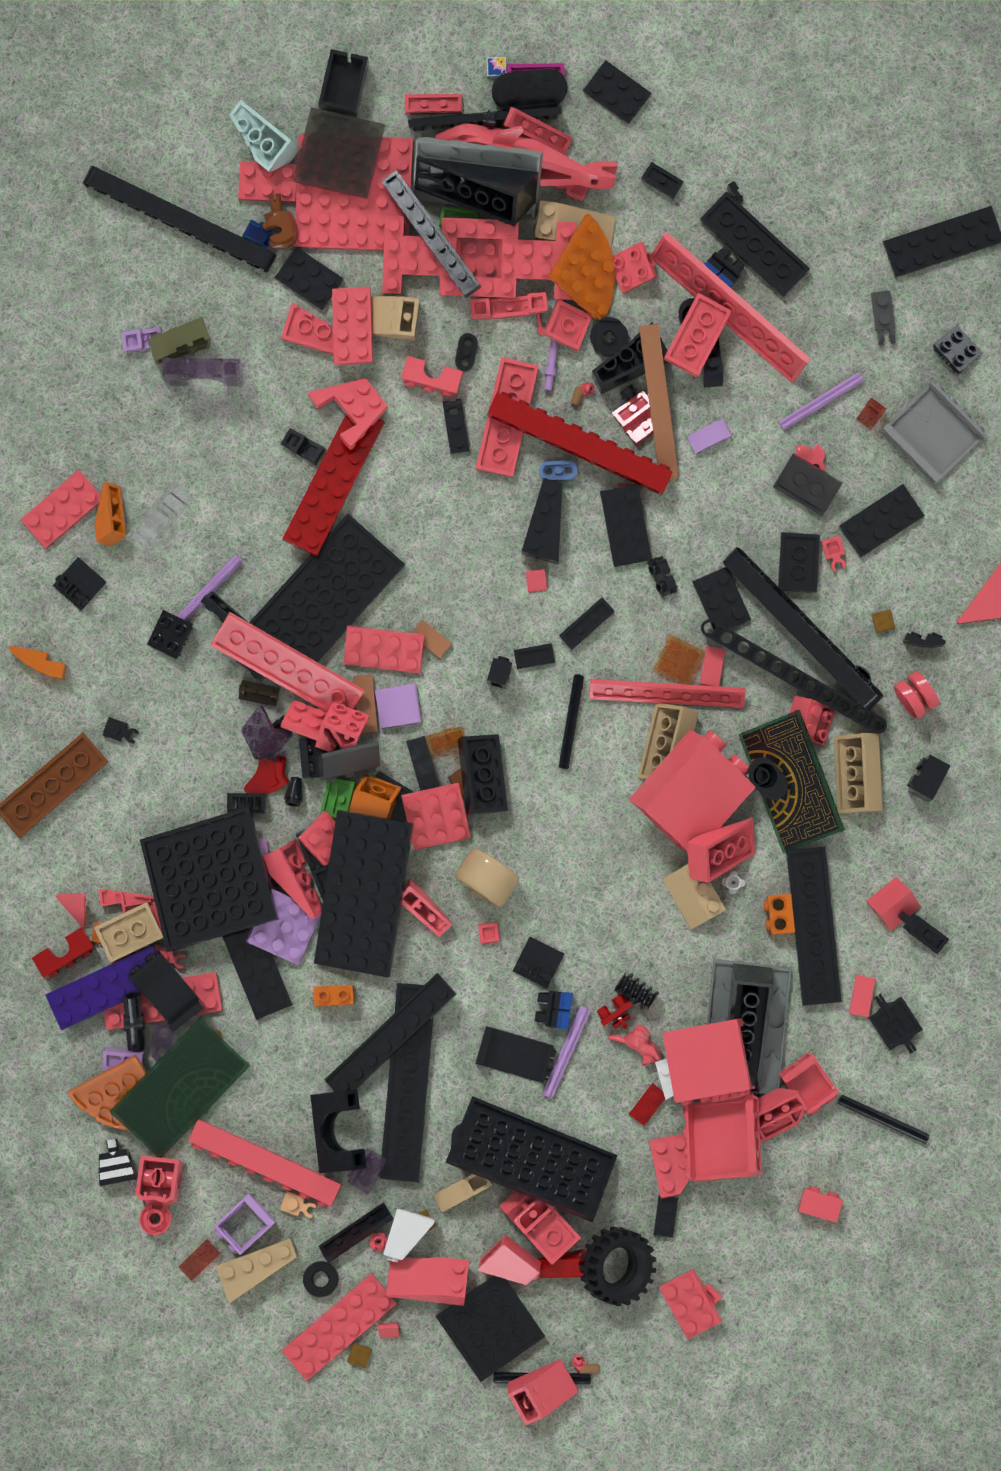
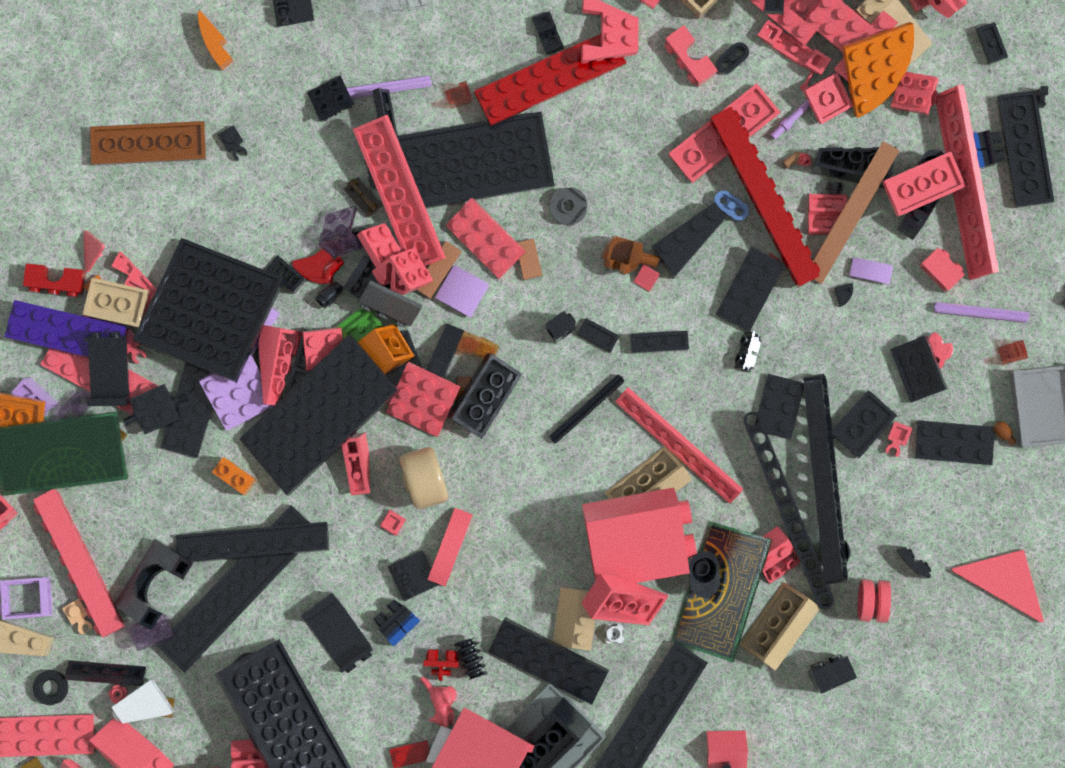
camera: 35 degrees right, 0 degrees up
black piece [123,992,145,1052] -> none
tan slope [433,1174,496,1212] -> none
black plate [442,398,469,454] -> none
lavender axle [542,1006,590,1098] -> none
black plate [590,317,628,356] -> none
clear orange plate [653,635,705,685] -> none
coral tile [700,646,726,686] -> none
orange brick [763,894,795,935] -> none
pearl gold tile [871,609,895,633] -> none
none -> black plate [123,384,187,435]
none -> coral slope [427,508,473,586]
none -> clear red panel [445,81,472,109]
none -> black plate [488,617,609,705]
none -> dark grey plate [550,187,587,226]
none -> dark orange piece [601,236,659,275]
none -> black tile [834,283,853,307]
none -> coral brick [919,248,965,293]
none -> dark orange cylinder [993,421,1016,446]

